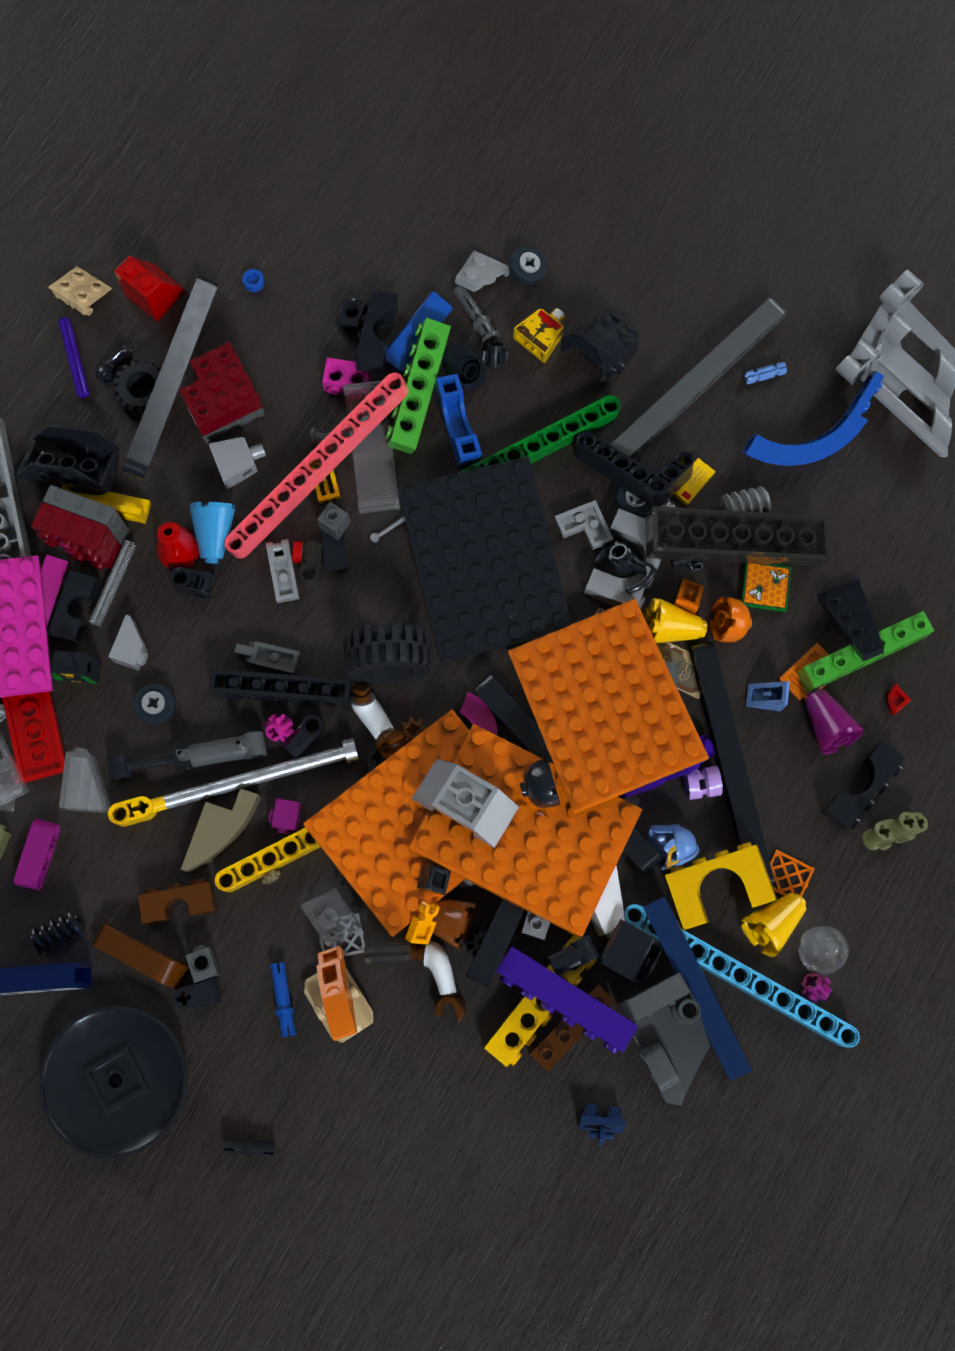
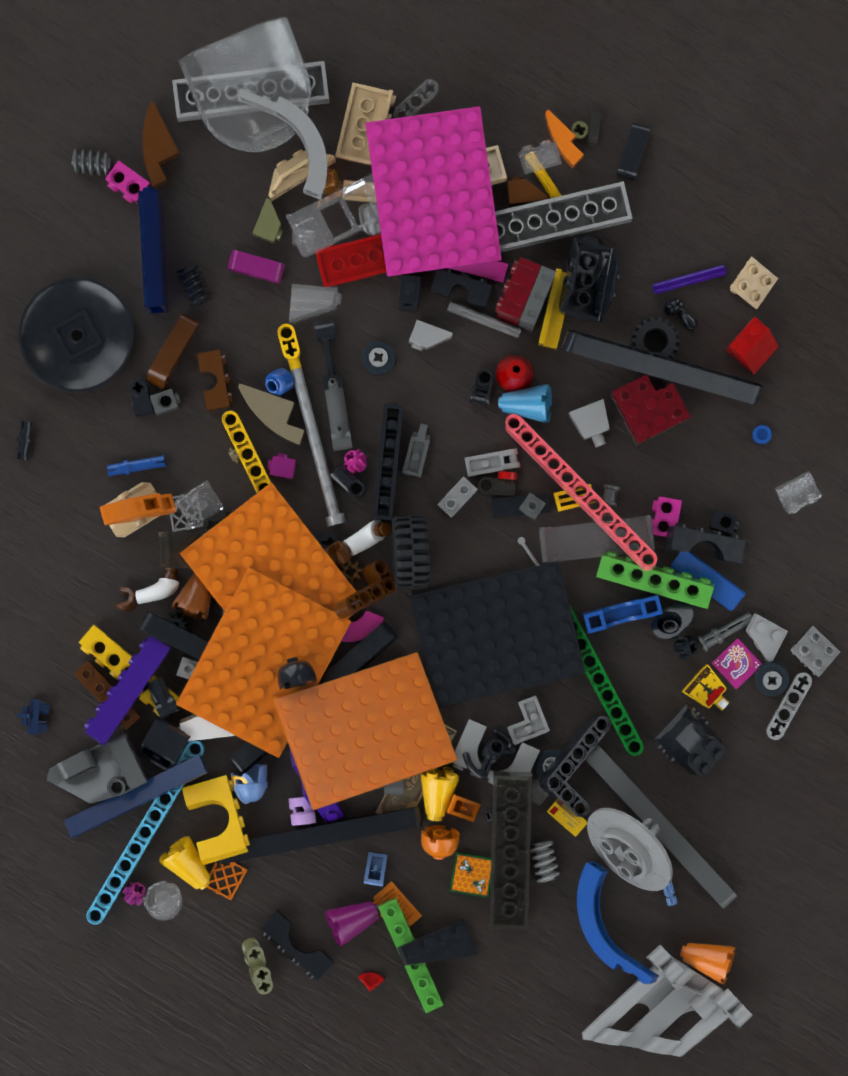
camera: 90 degrees right, 10 degrees up
light orange plate [405,901,439,945] -> none
light grey slope [412,759,519,848] -> none
black slope [417,865,451,895] -> none
none -> blue head [265,368,294,396]
none -> reddish brown beam [334,559,397,619]
none -> light grey brick [437,476,478,518]
none -> light grey piece [587,808,673,891]
none -> orange cone [680,943,736,984]
none -> dark pink sticker [712,638,762,689]
none -> light grey beam [766,672,812,740]
none -> clear bracket [775,471,822,514]
none -> light grey hinge [790,626,840,677]

